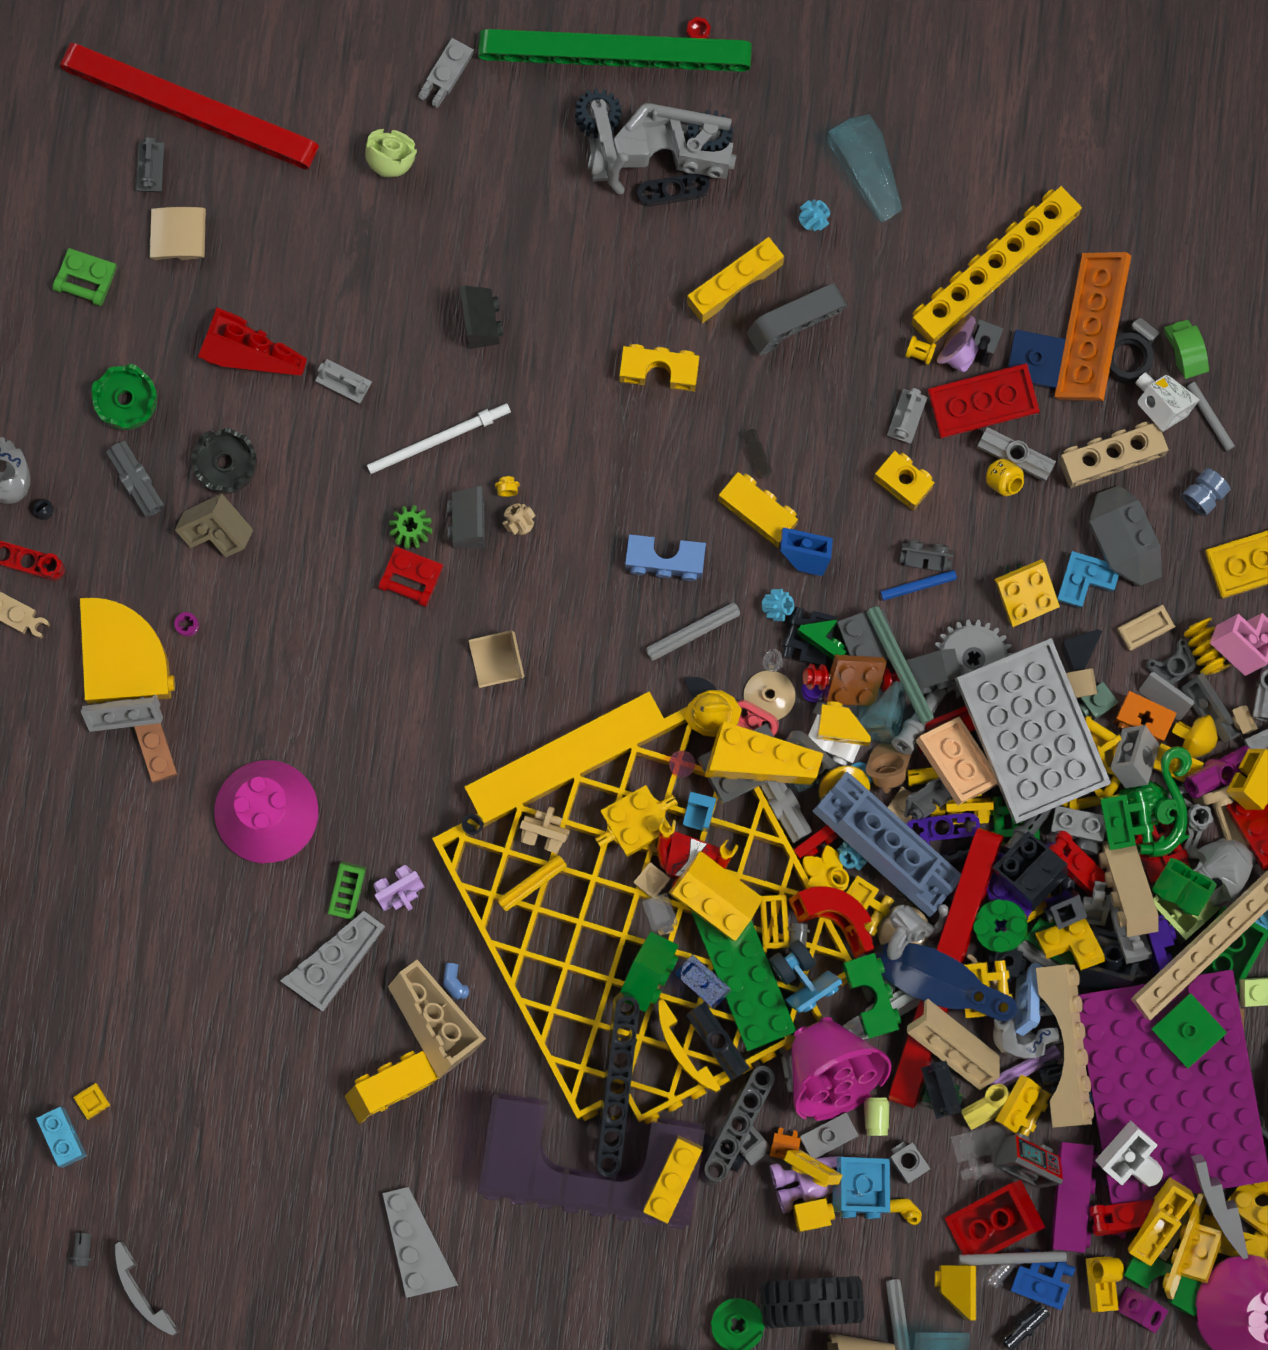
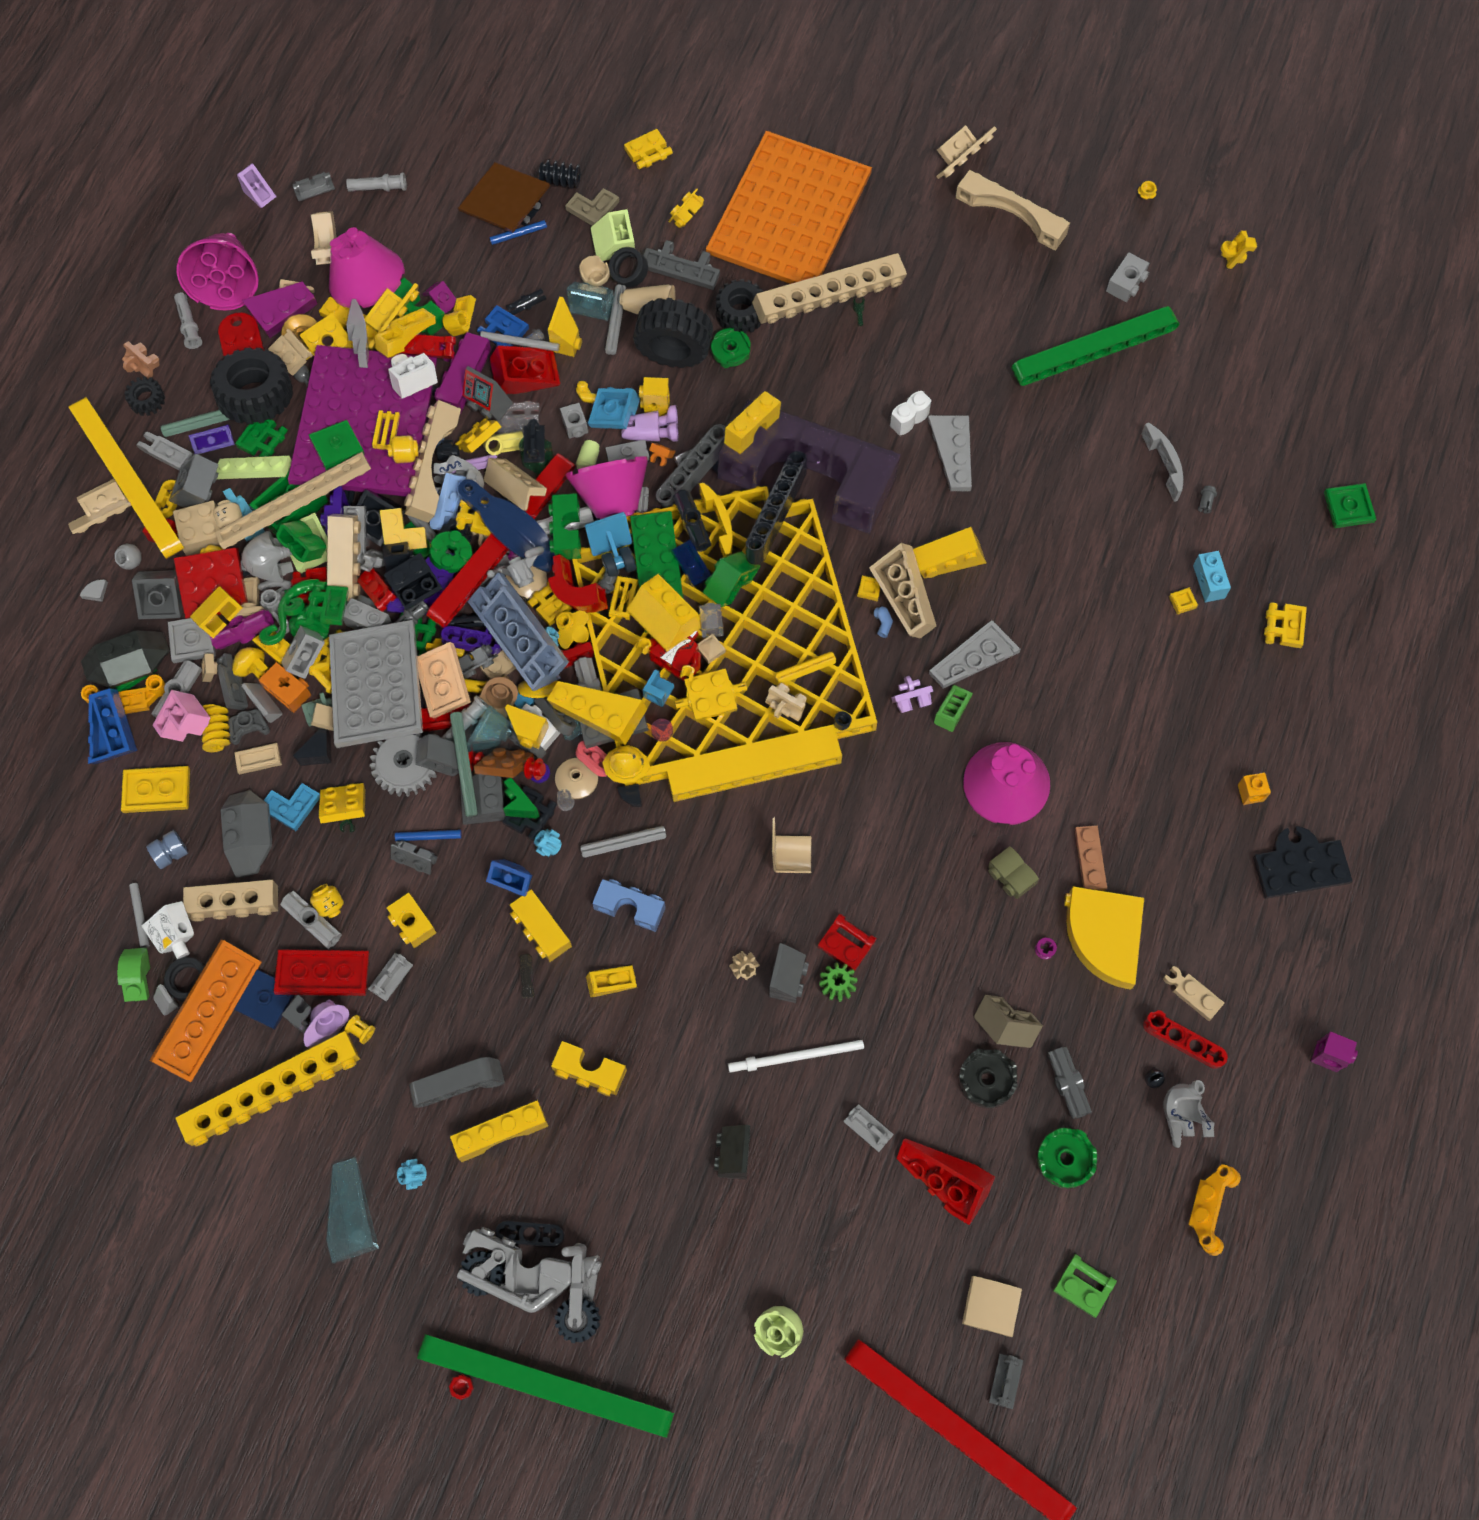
camera: 165 degrees left, 10 degrees down
light grey plate [81,695,163,732] -> none
light grey hinge [418,38,474,108] -> none
yellow plate [495,476,520,497] -> none
yellow plate [784,1150,843,1187] -> none
none -> yellow tile [372,410,400,450]
none -> yellow head [388,435,419,464]
none -> yellow slope [586,965,637,997]
none -> yellow tile [857,575,881,601]
none -> white brick [890,391,931,435]
none -> olive brick [988,846,1039,899]

